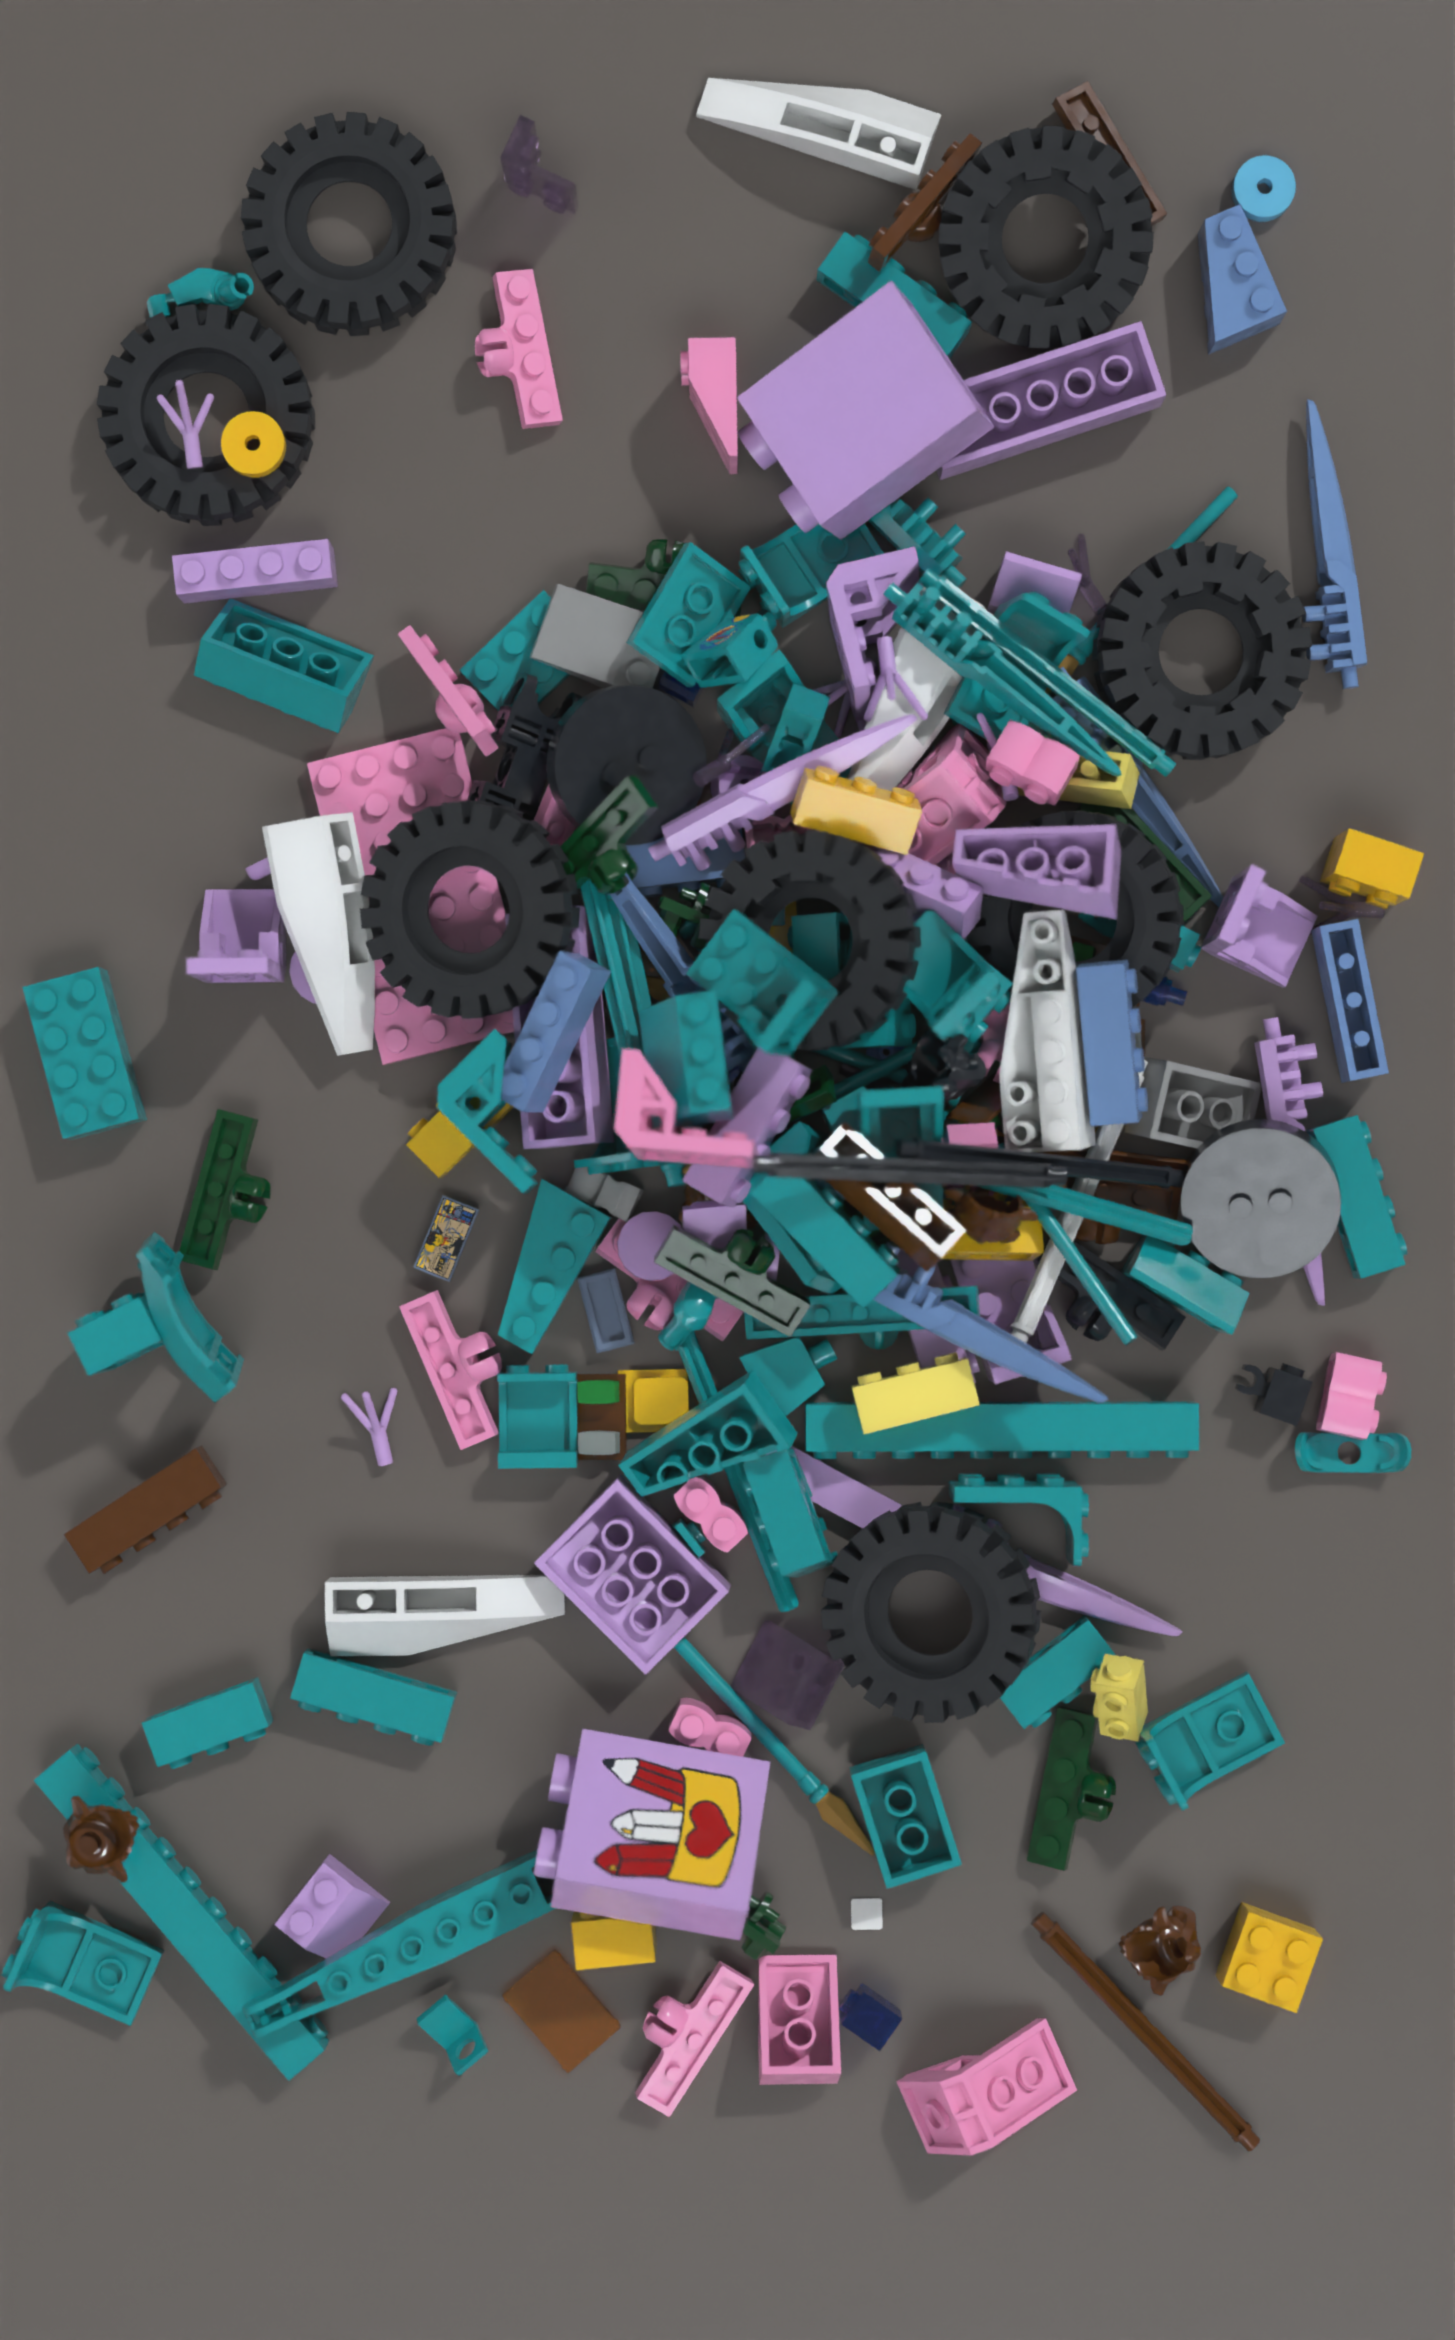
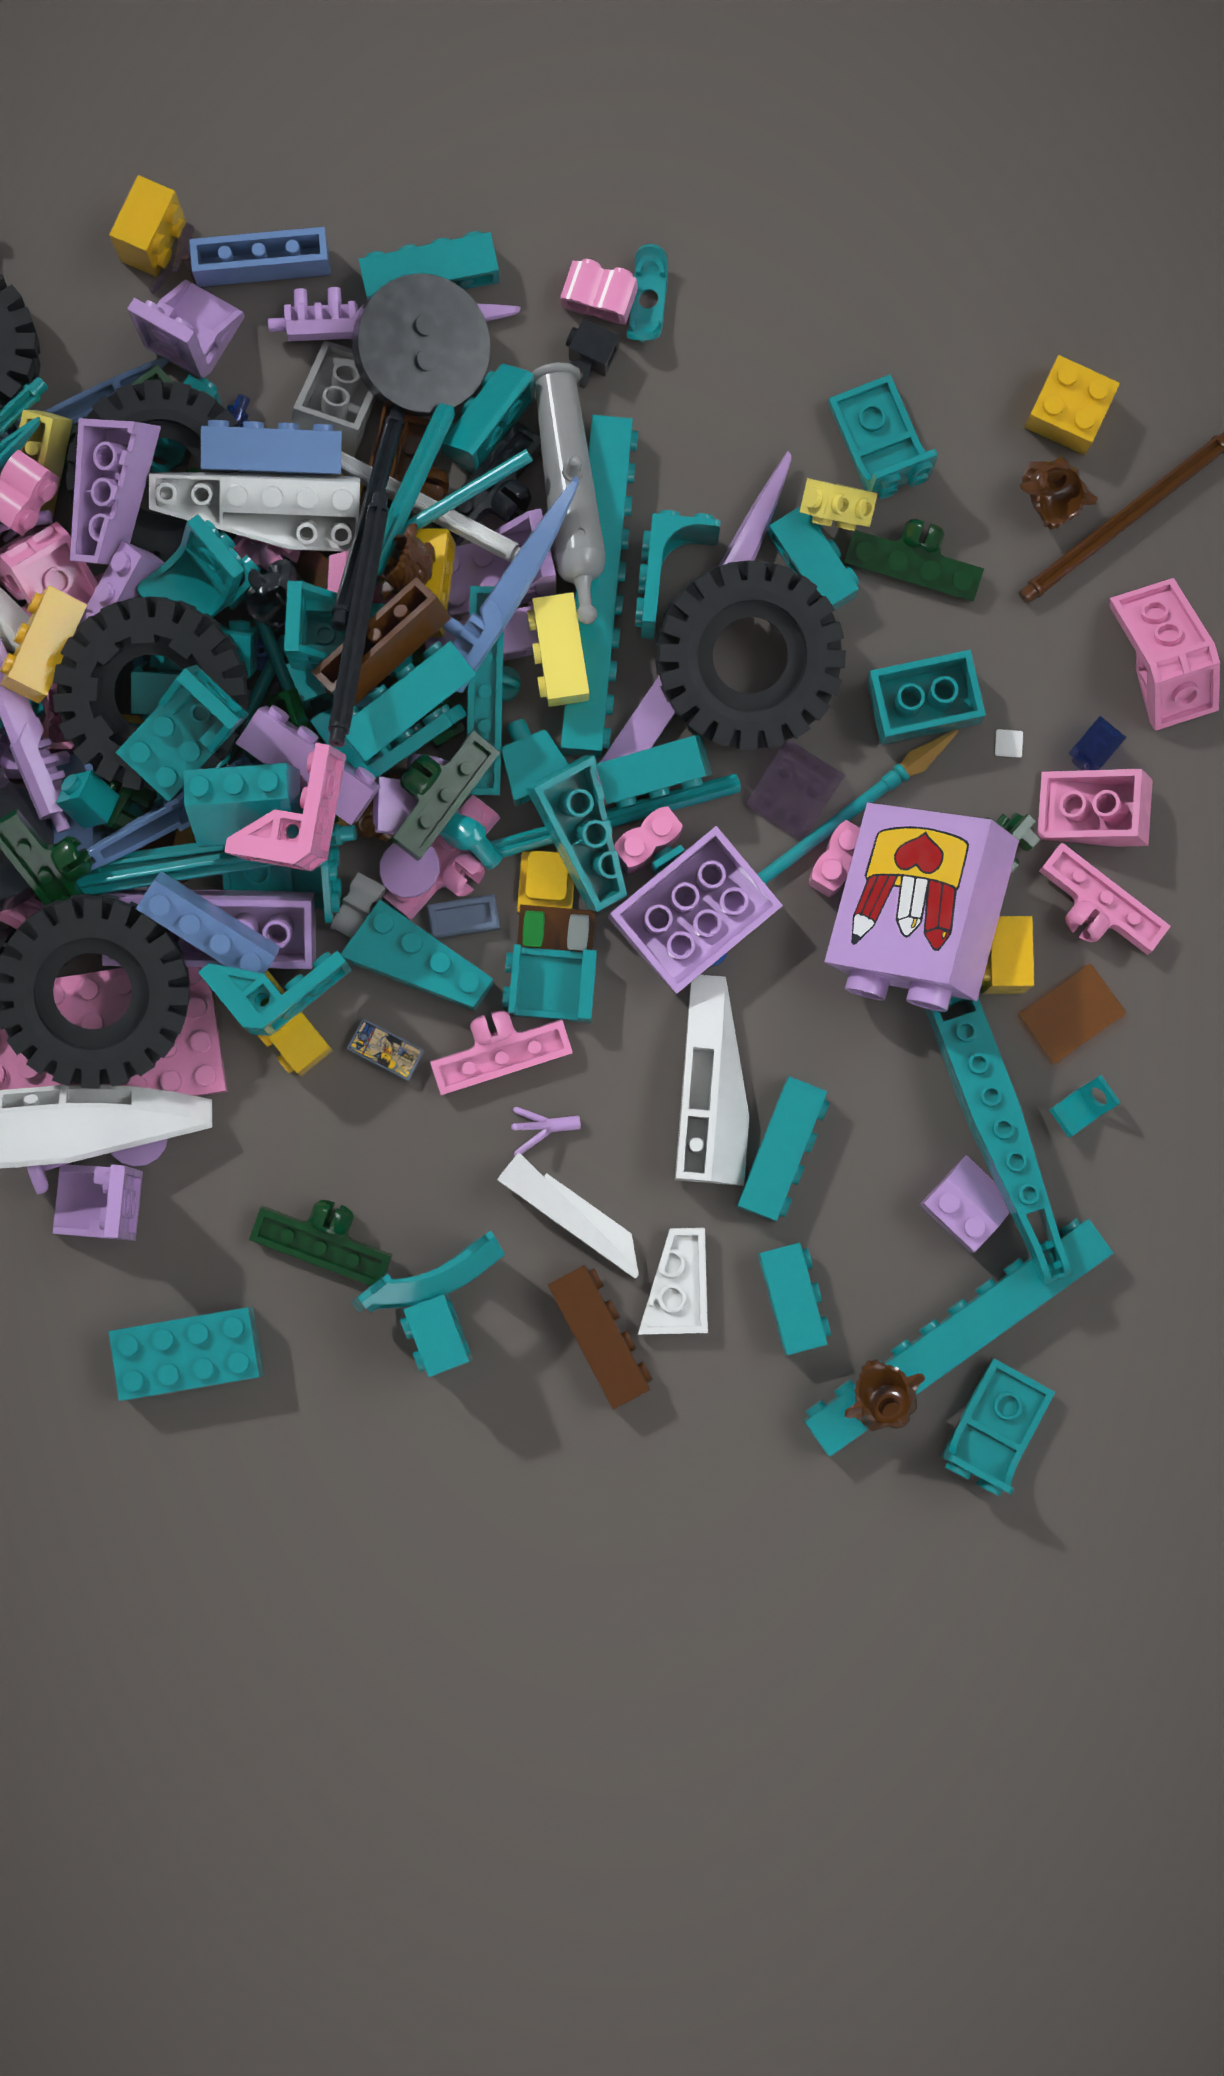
camera: 90 degrees left, 5 degrees down
none -> teal brick [56,770,120,829]
none -> white wedge [497,1153,639,1279]
none -> light grey piece [532,362,606,624]
none -> white wing [638,1228,708,1335]

